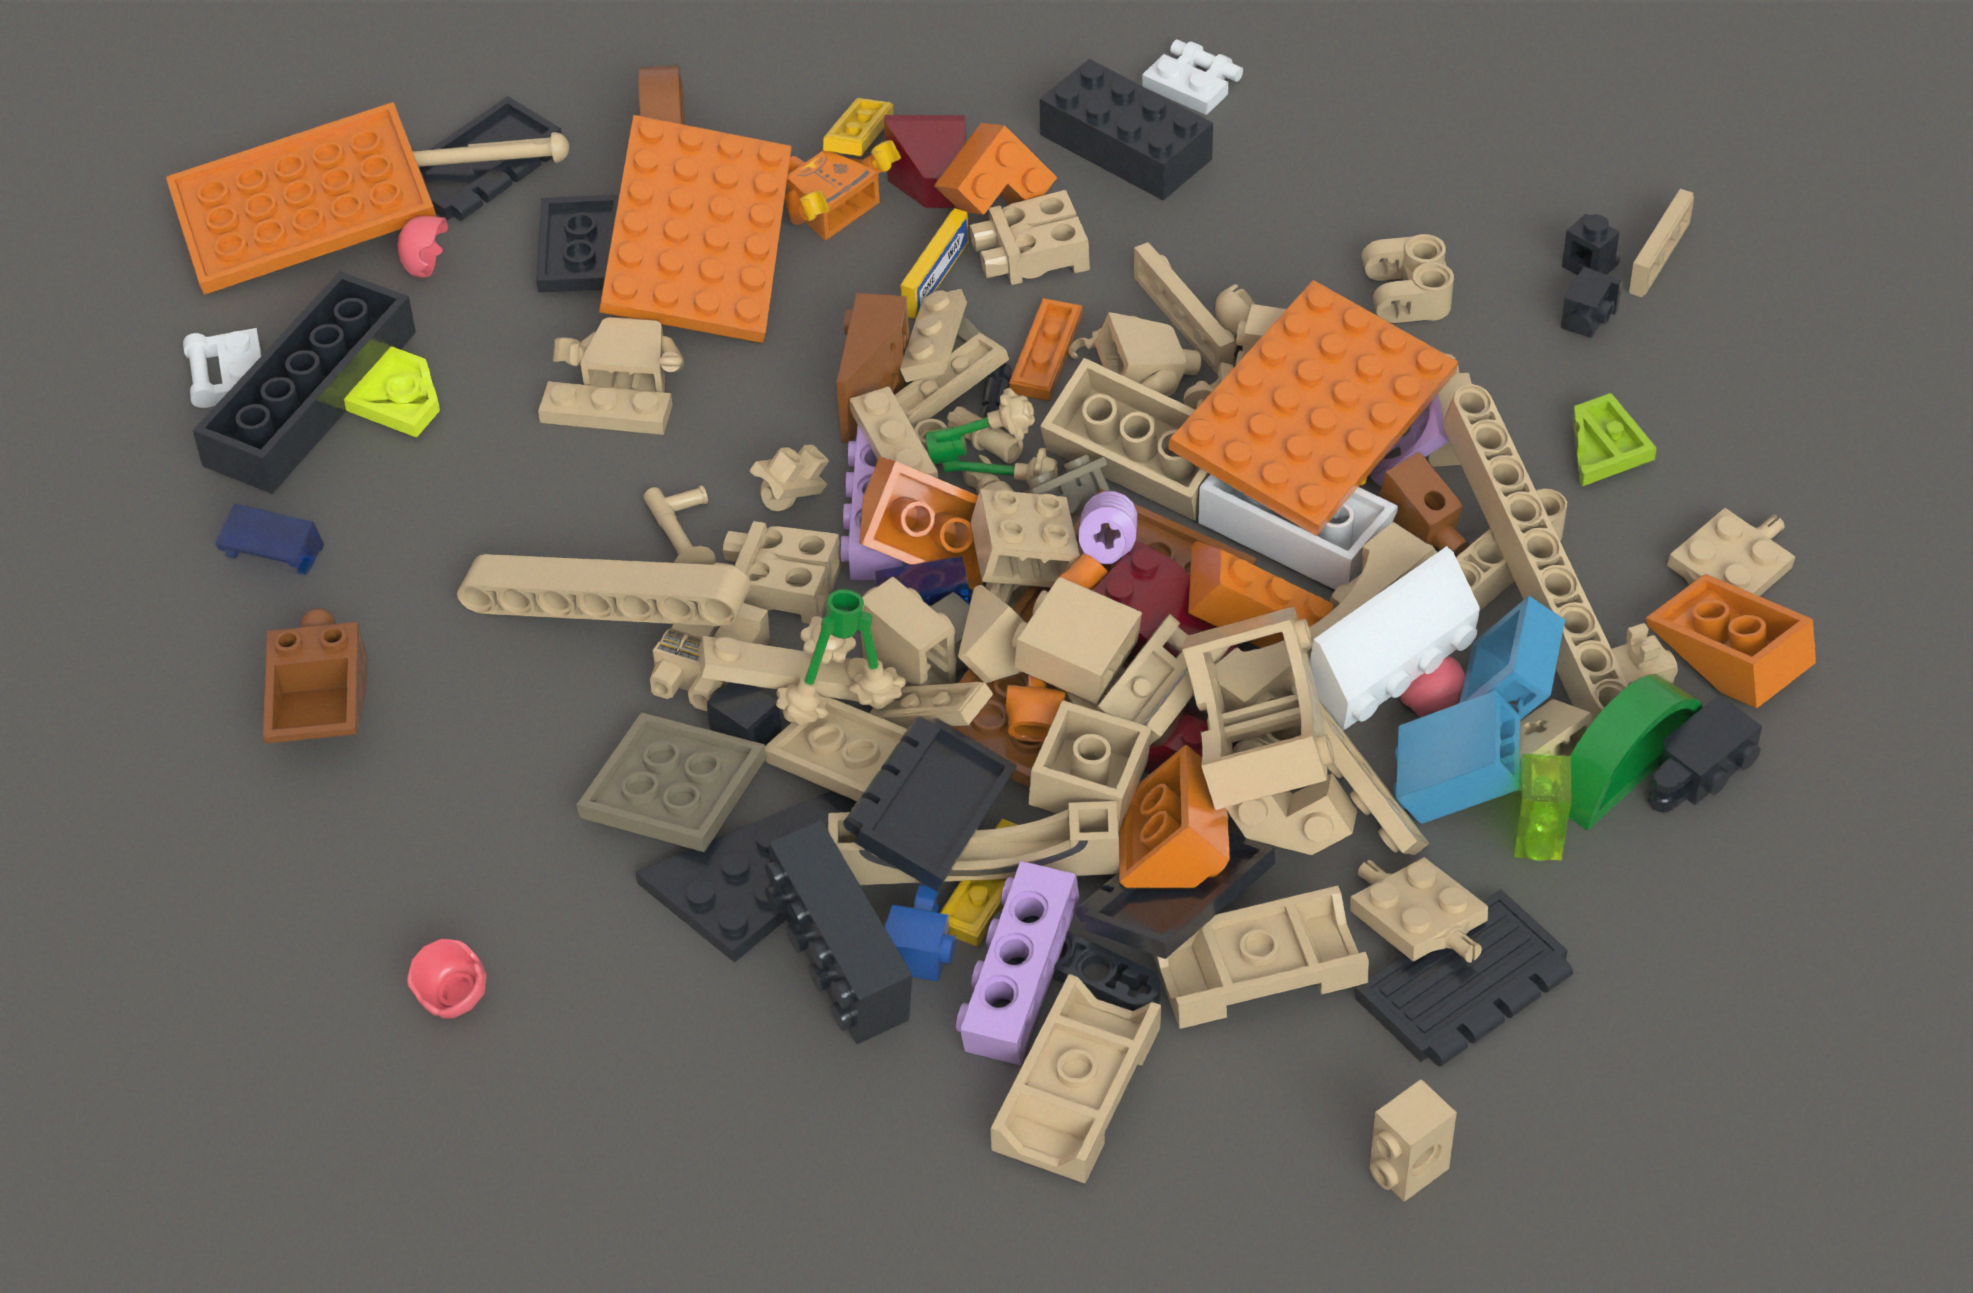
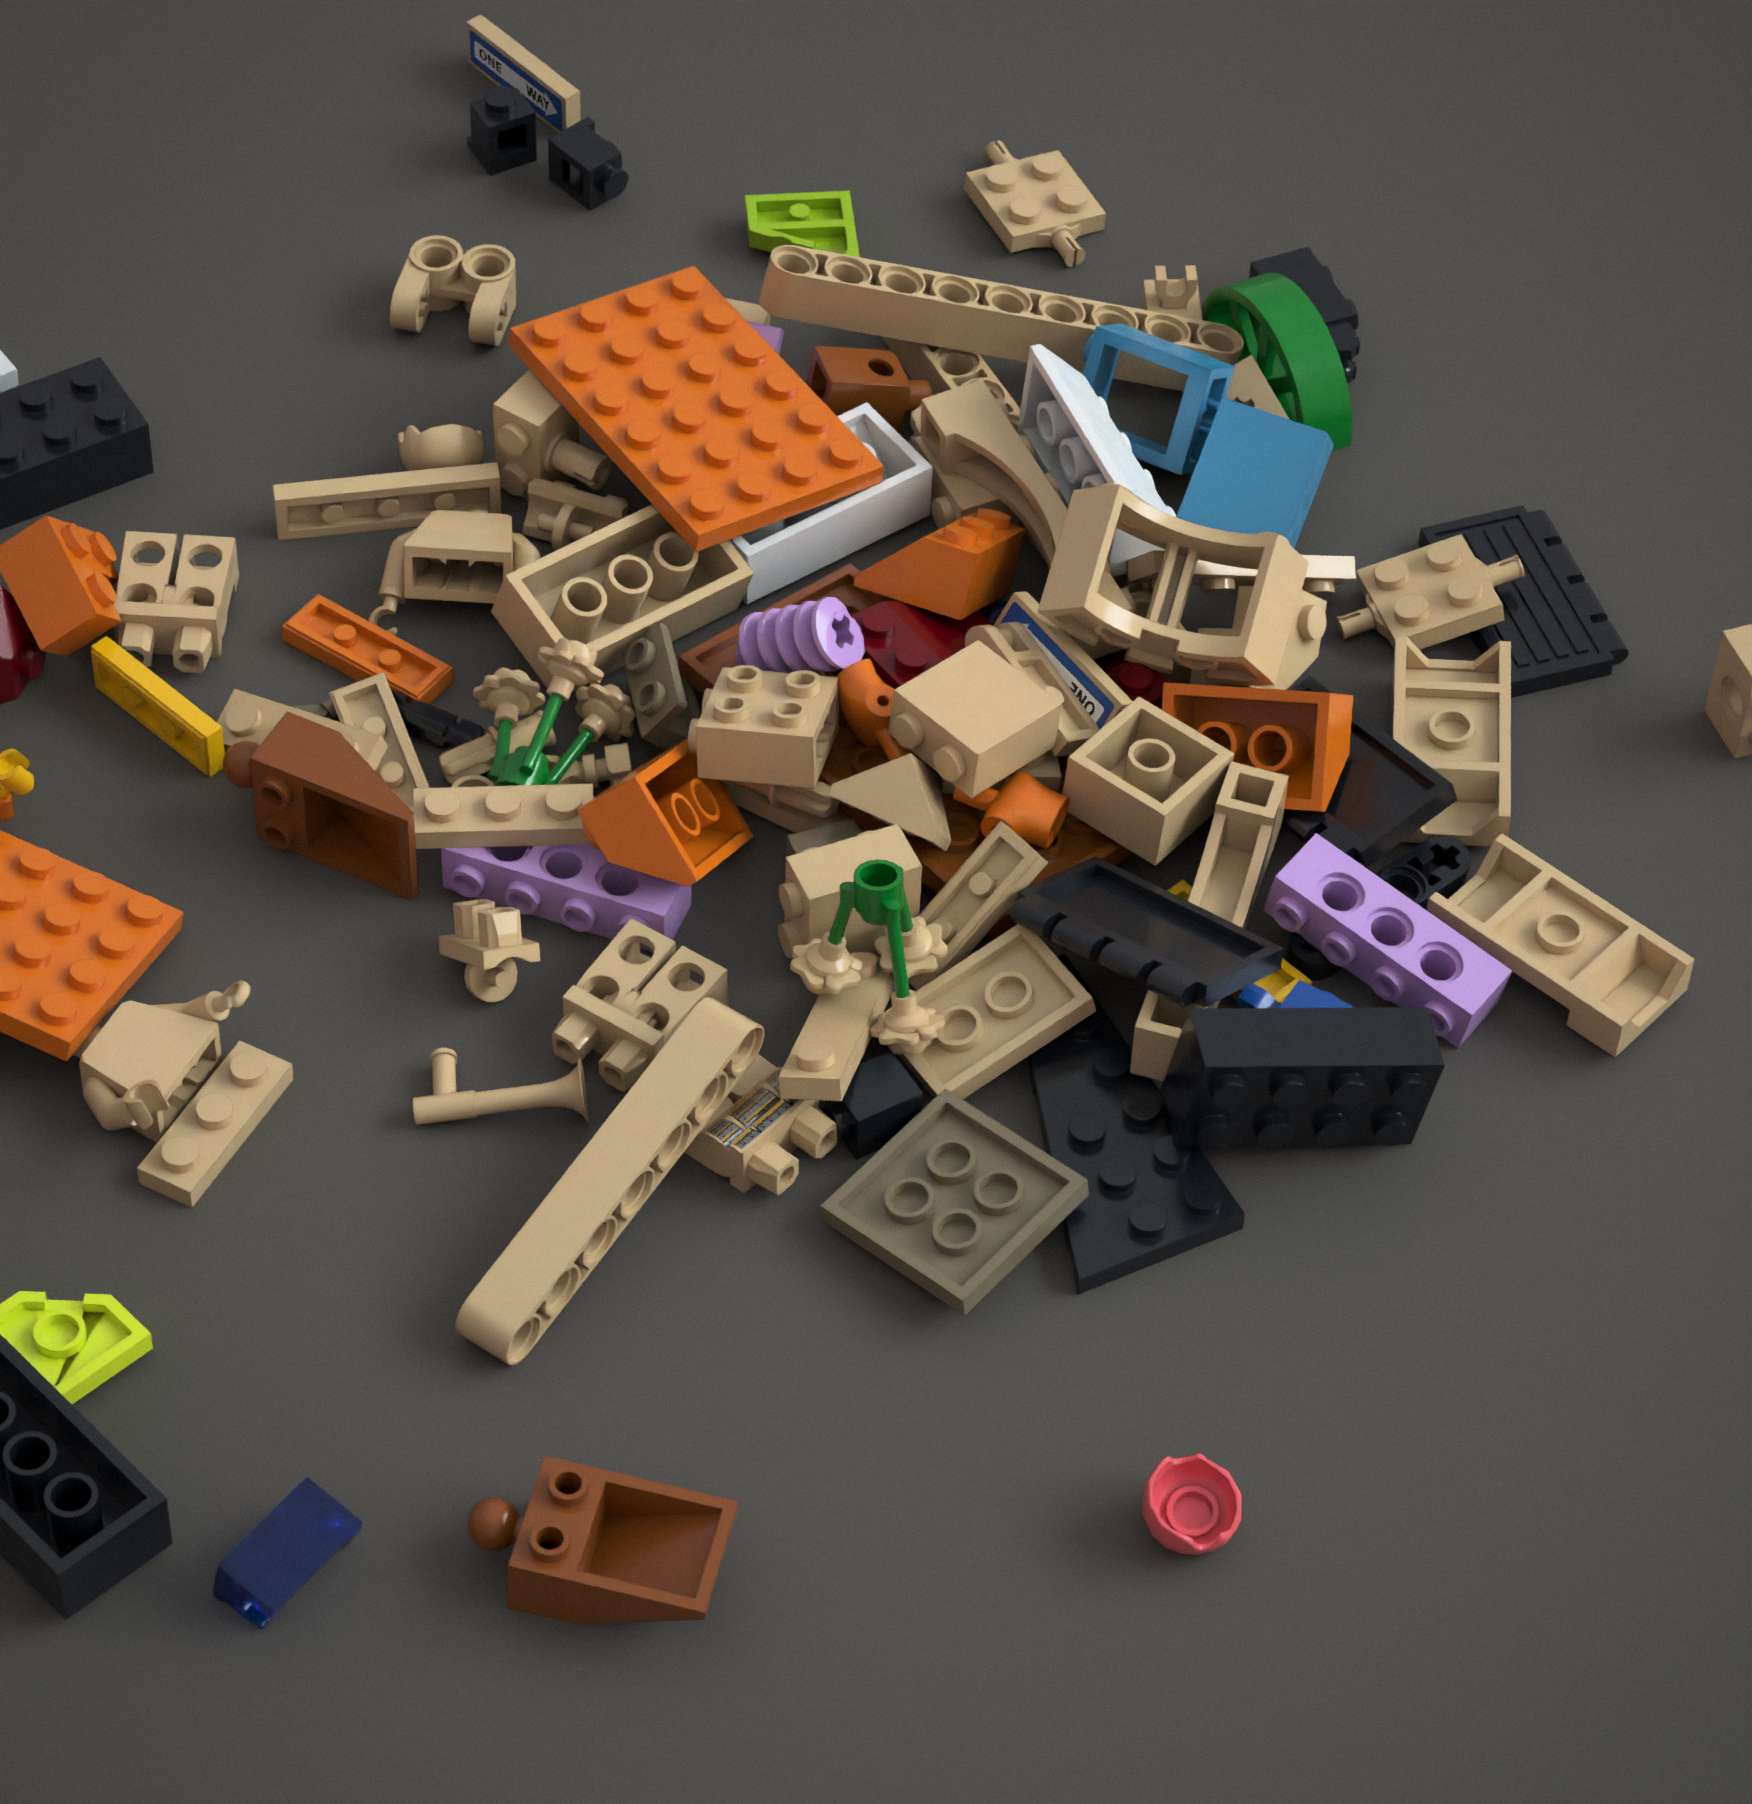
camera: 75 degrees left, 0 degrees up
clear blue hinge [875,556,971,606] -> none
clear neon green brick [1514,754,1571,861] -> none
orange slope [1646,574,1816,709] -> none

